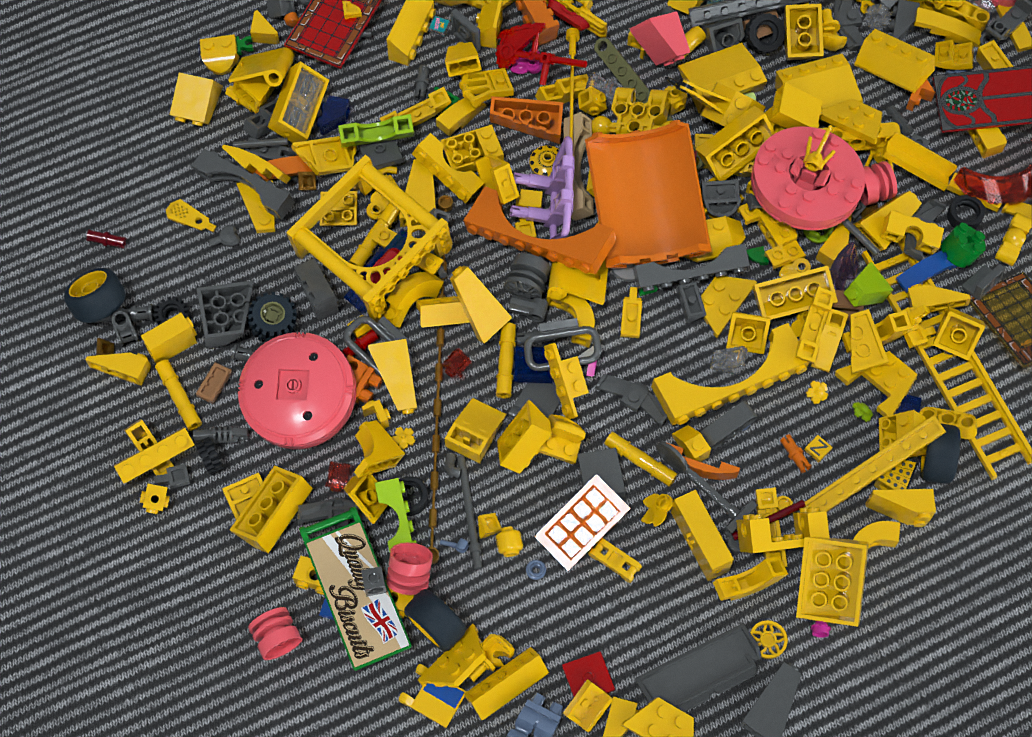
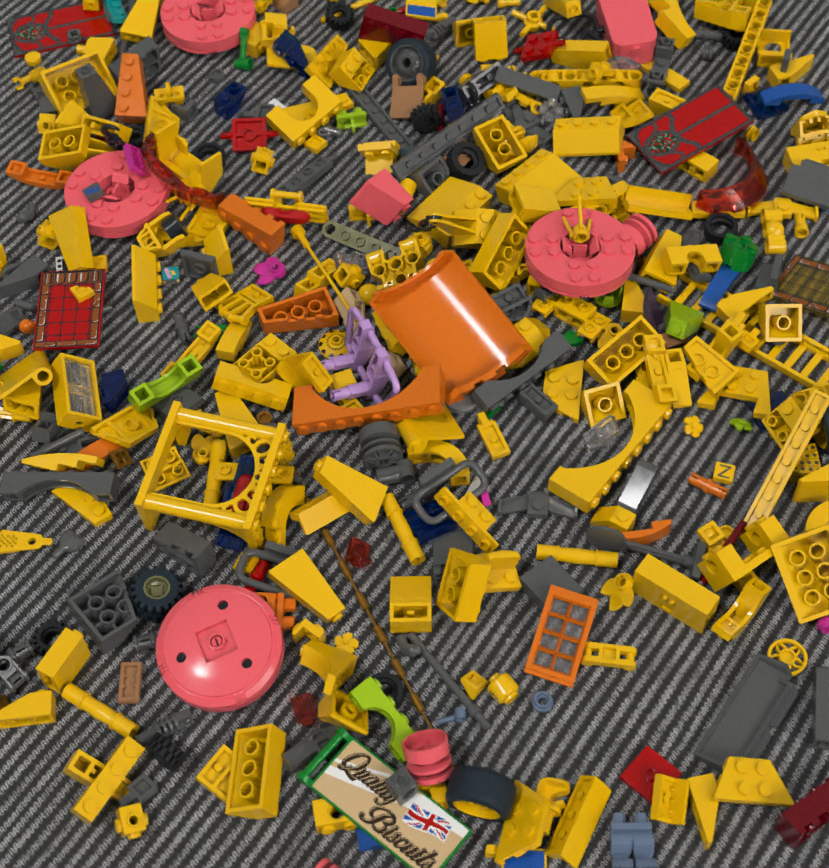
camera: 25 degrees left, 10 degrees down
red bar [495,22,587,86] -> none

